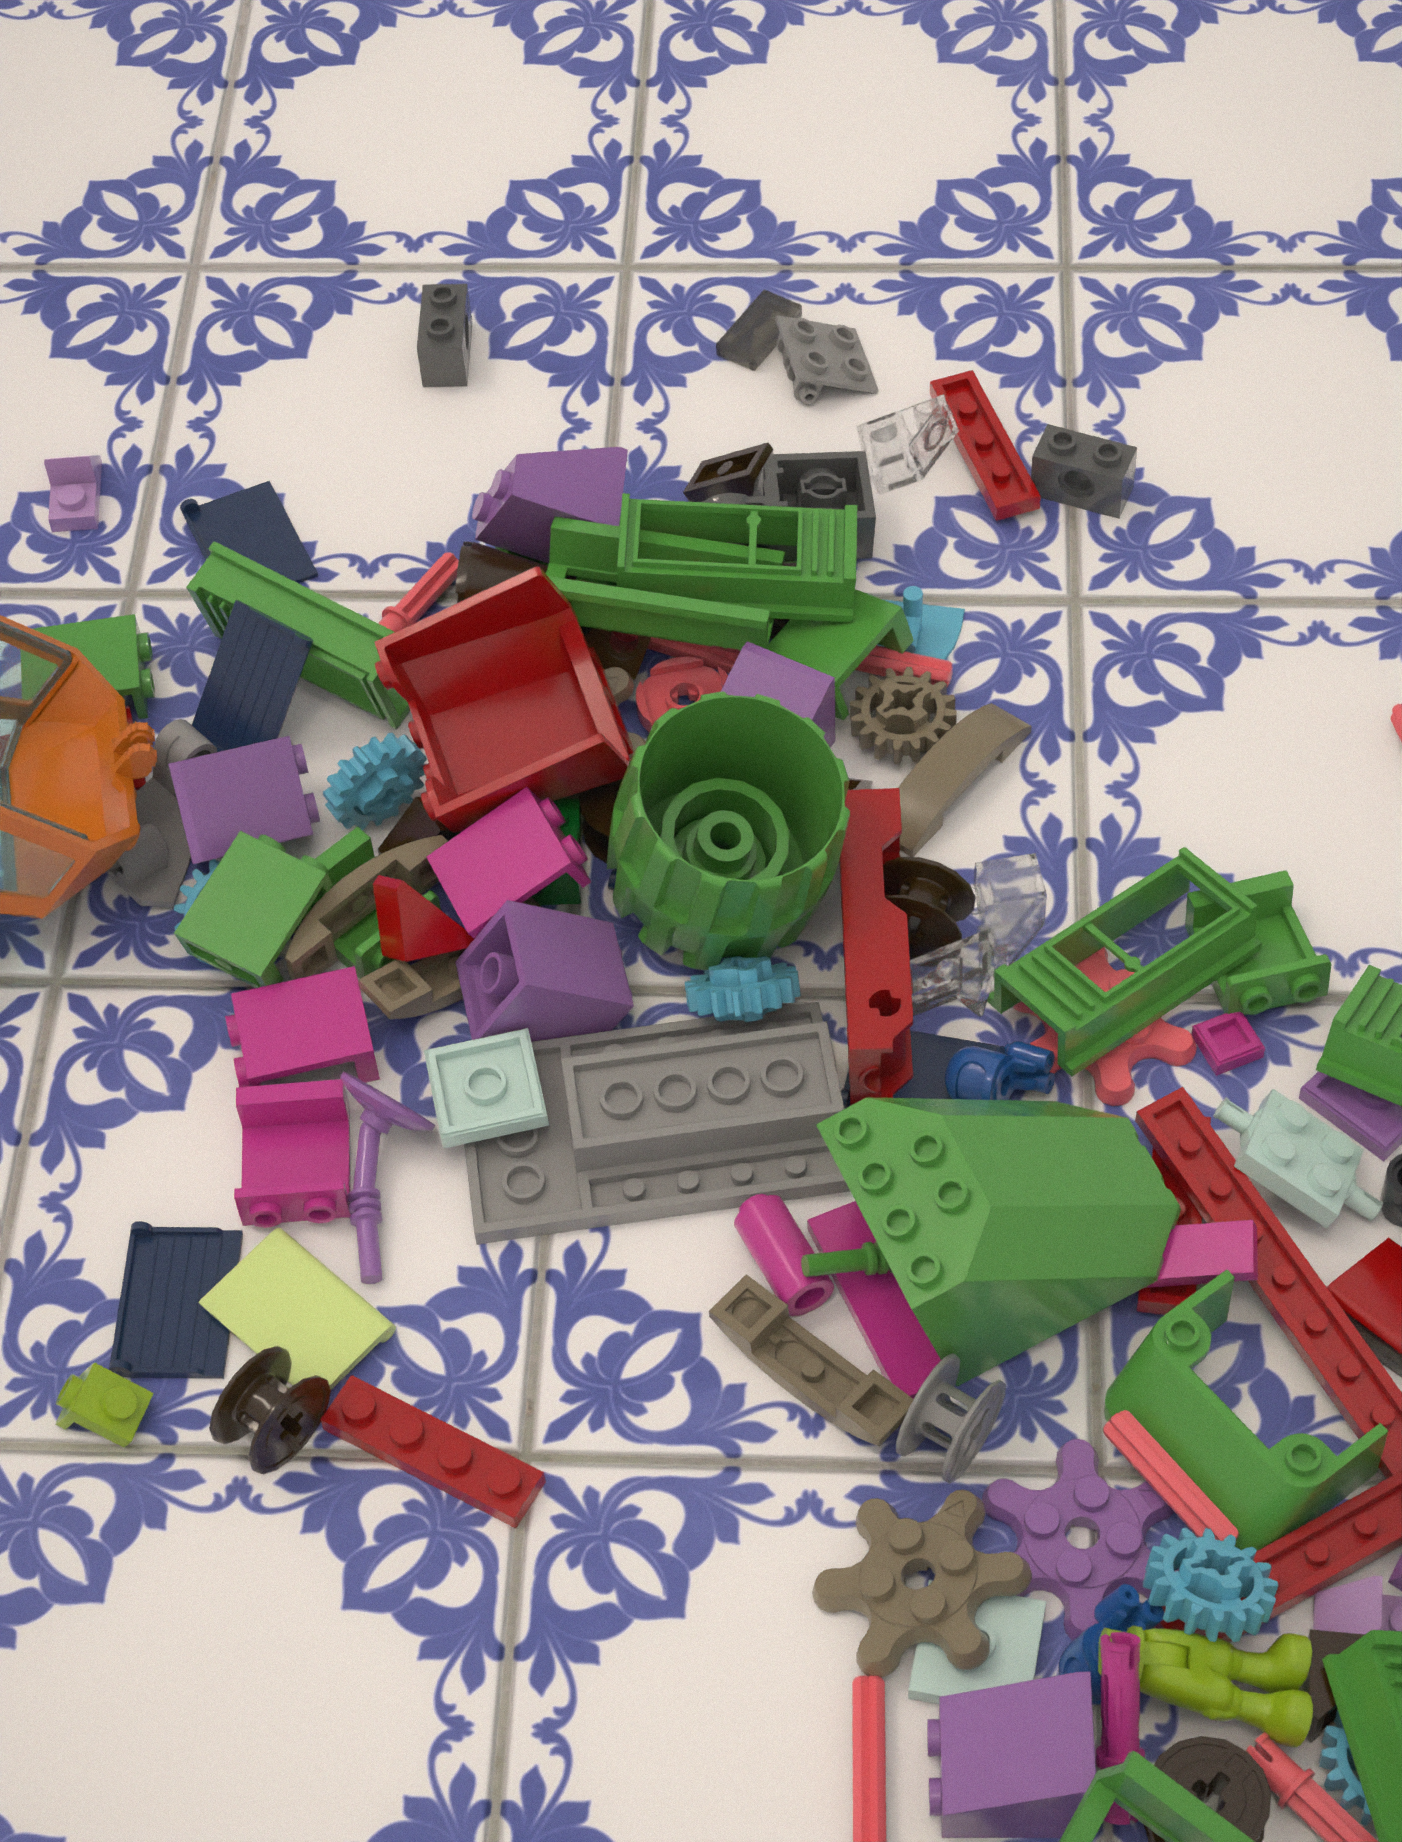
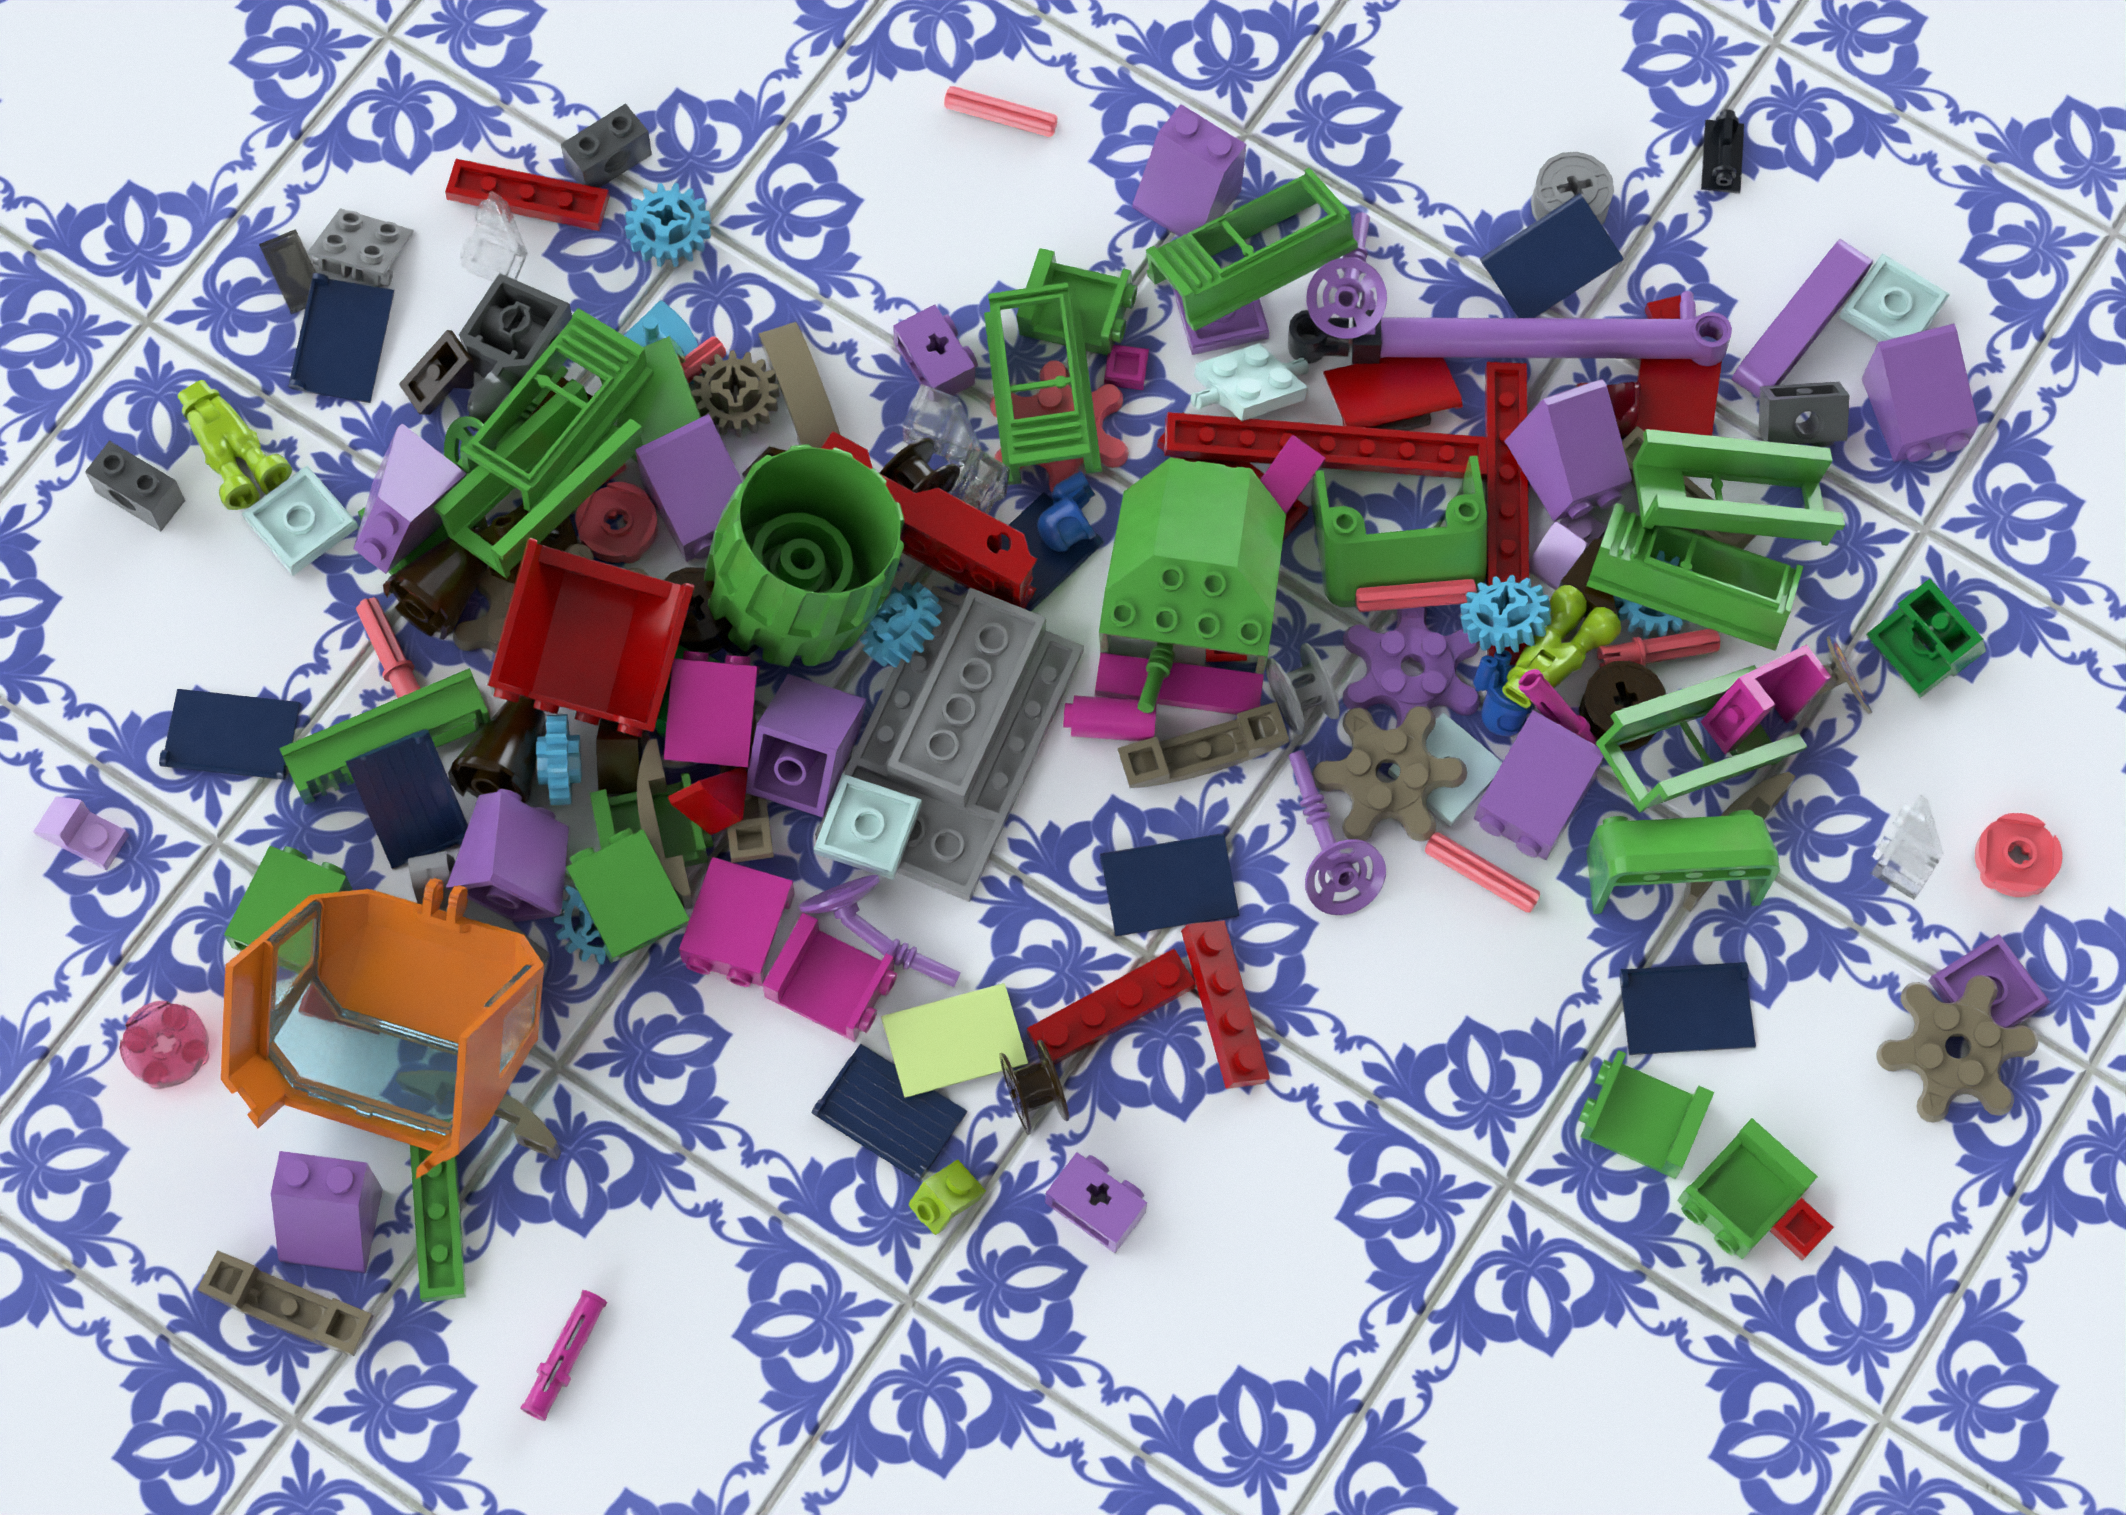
camera: 65 degrees left, 15 degrees up
none -> lime piece [177,380,292,510]
none -> light aqua plate [242,465,359,576]
none -> dark blue piece [288,273,395,403]
none -> dark brown cone [448,696,545,805]
none -> medium azure gear [625,183,711,267]
none -> medium lavender brick [893,304,978,406]
none -> medium lavender brick [1045,1152,1147,1253]
none -> dark blue piece [1100,833,1239,937]
none -> red plate [1181,920,1270,1089]
none -> medium lavender dish [1288,750,1386,915]

